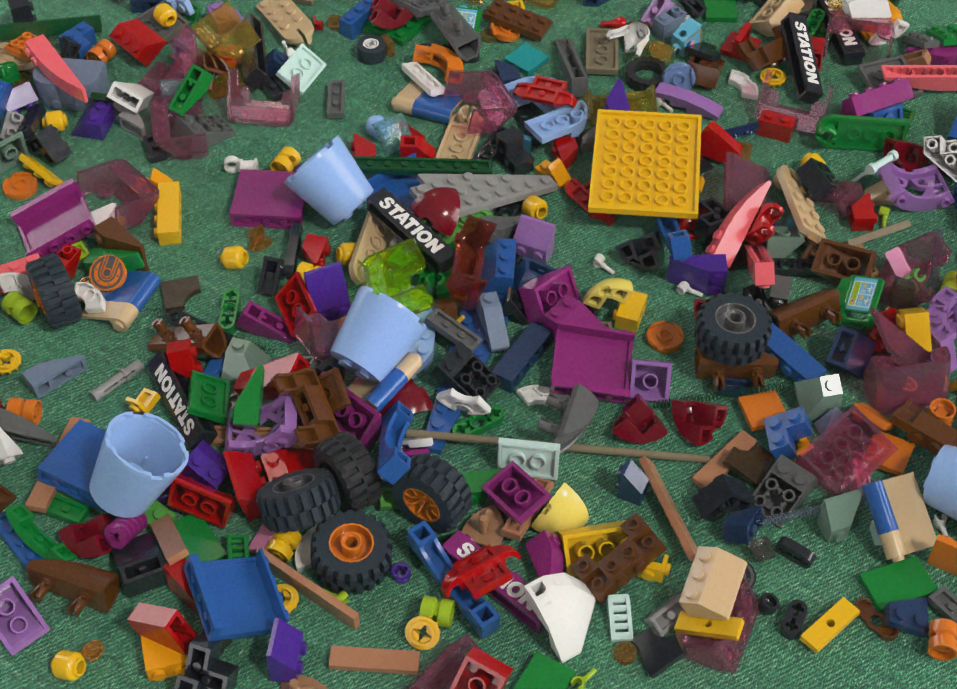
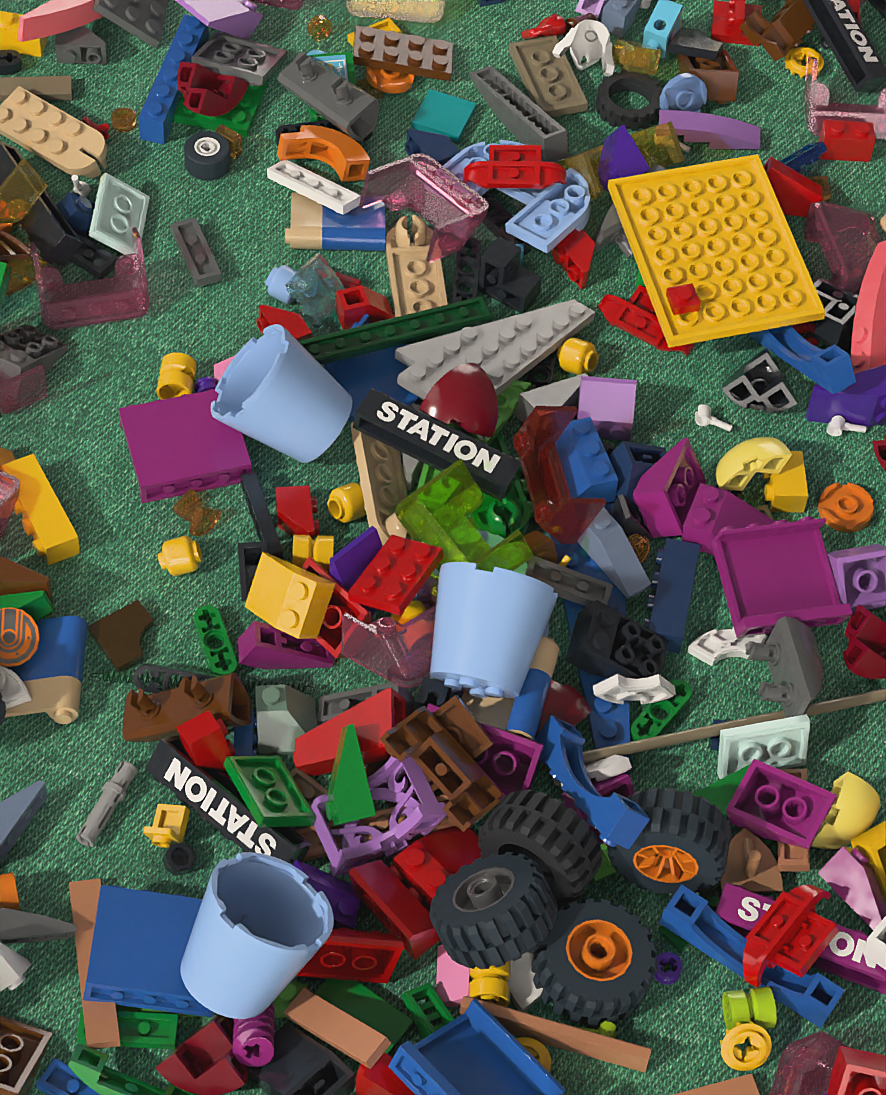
camera: 25 degrees left, 5 degrees up
white connector [224,156,259,173] -> none
light orange slope [534,158,571,190] -> none
white tile [728,69,759,100] -> none
none -> yellow slope [244,552,335,639]
none -> red plate [348,535,444,615]
none -> clear orange tile [628,534,650,563]
none -> red plate [666,283,701,315]

